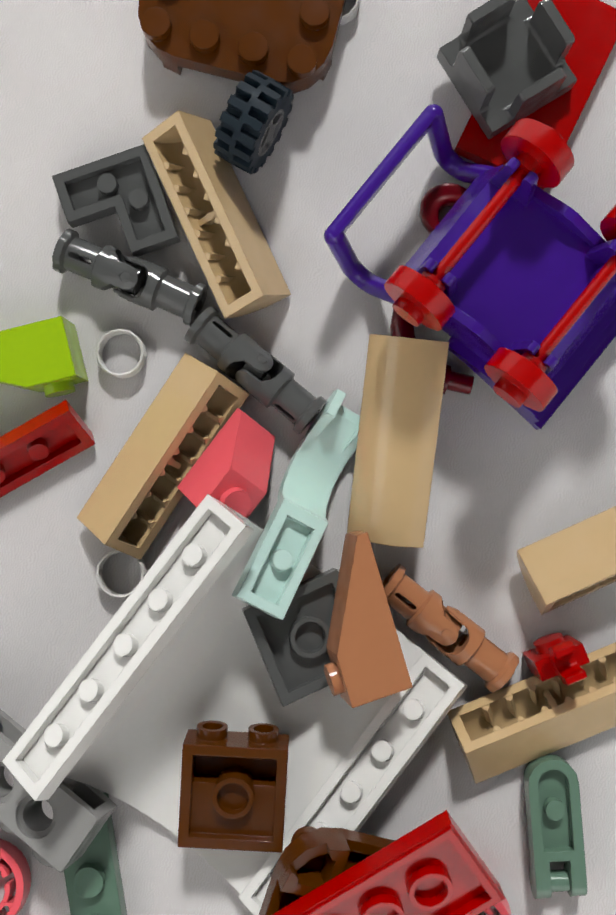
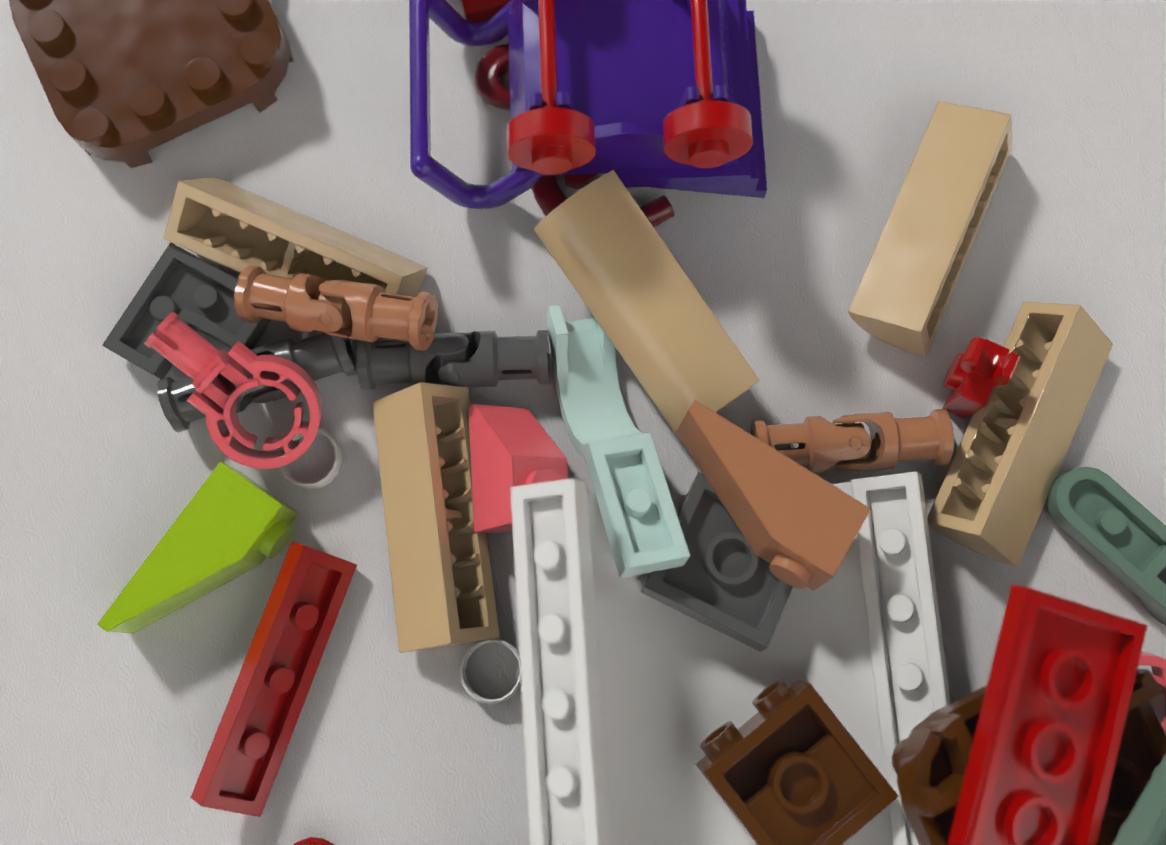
camera: 40 degrees left, 10 degrees down
black wheel [213,70,294,174] -> none
none -> coral pin [144,311,322,469]
none -> nougat piece [234,265,438,351]

